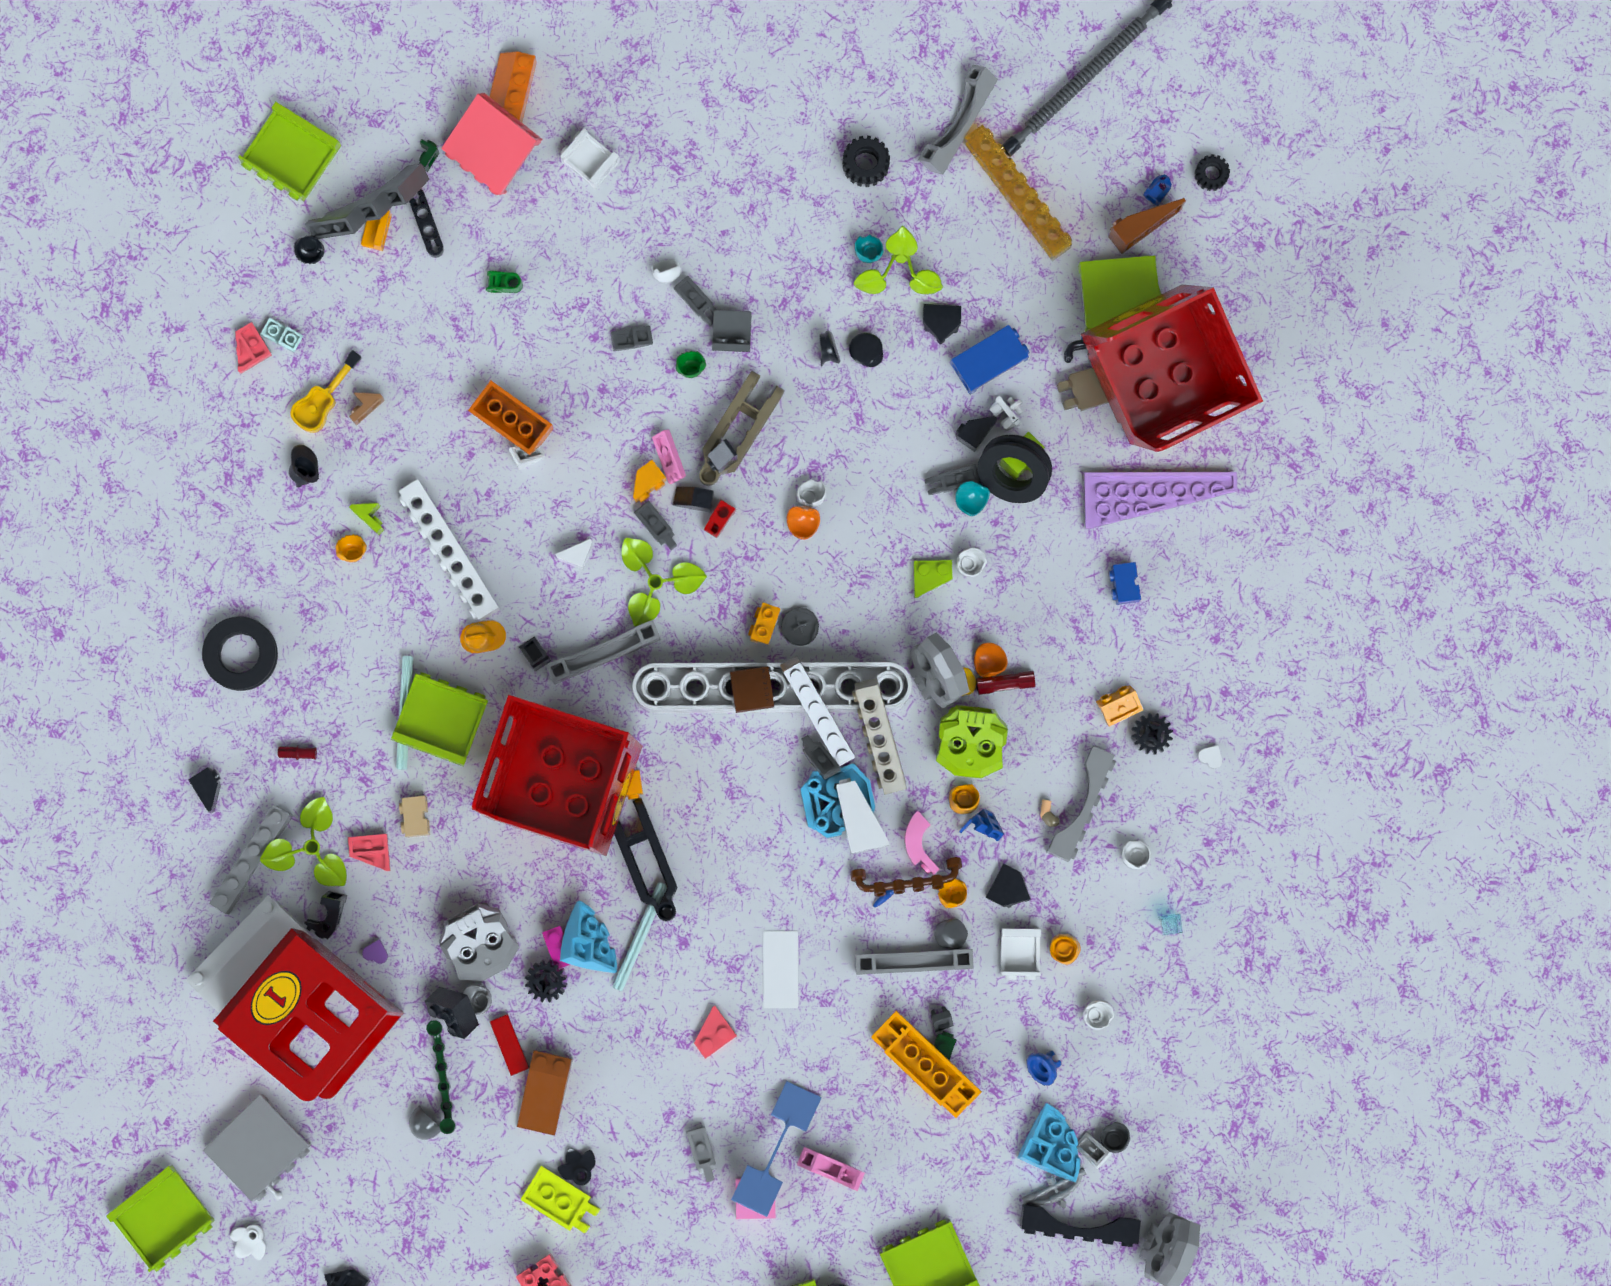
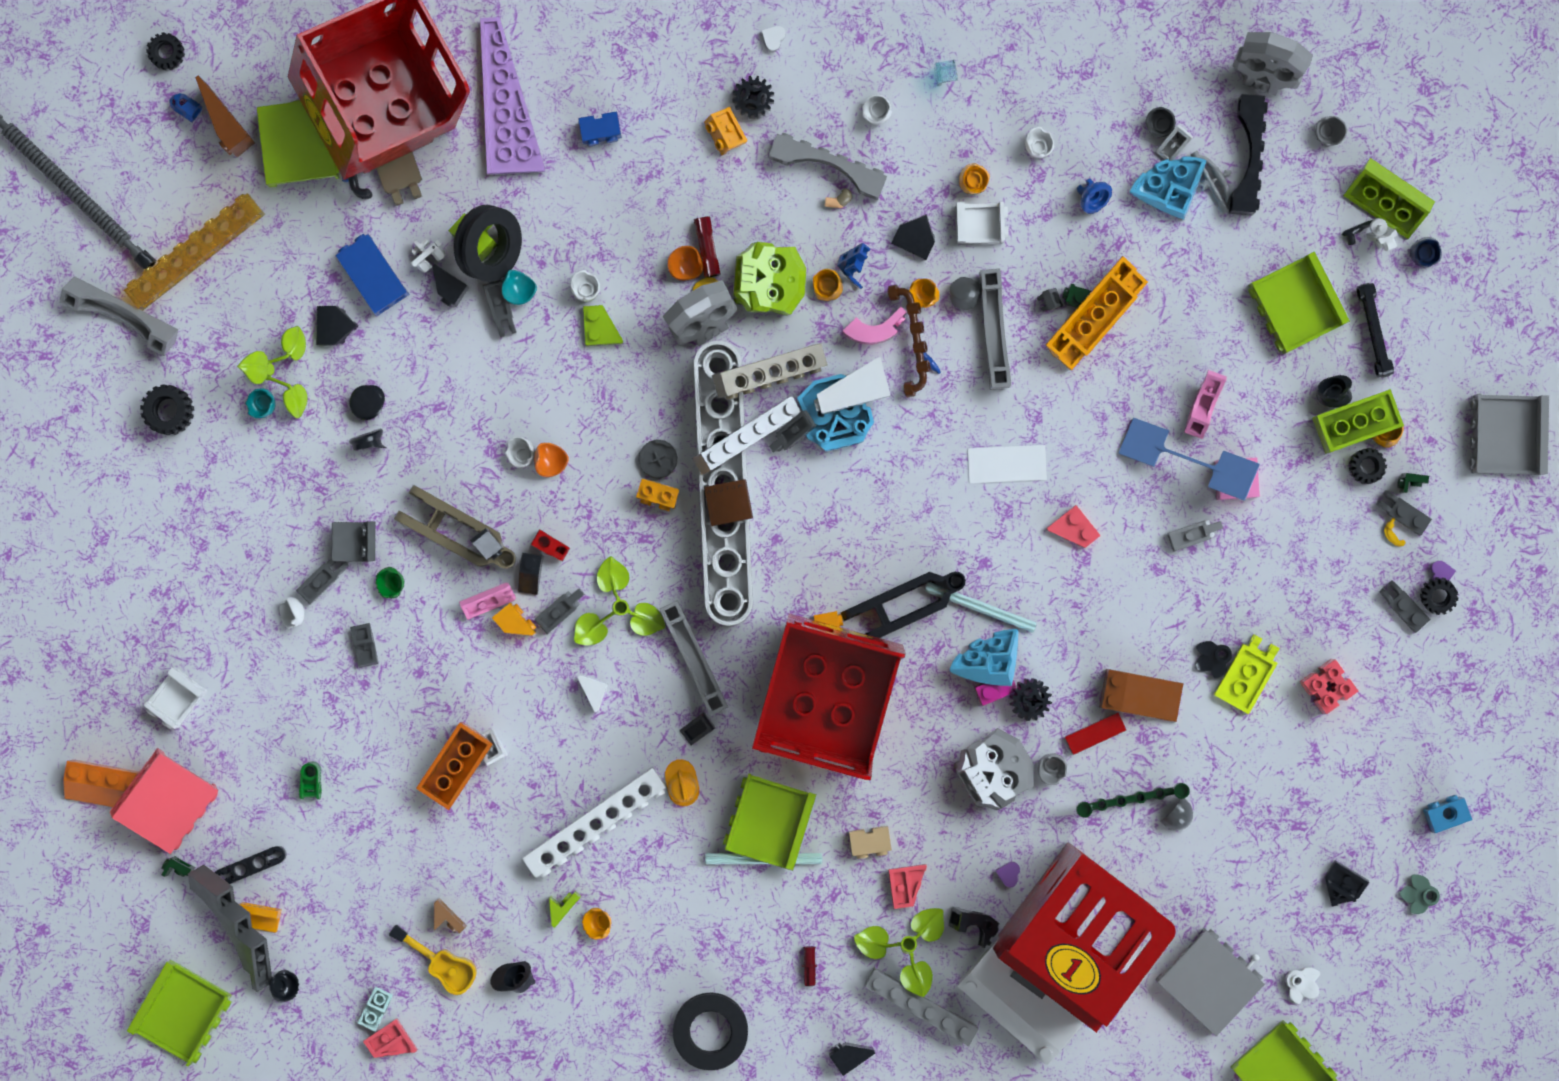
camera: 90 degrees left, 5 degrees up
black brick [425,987,479,1039] -> none

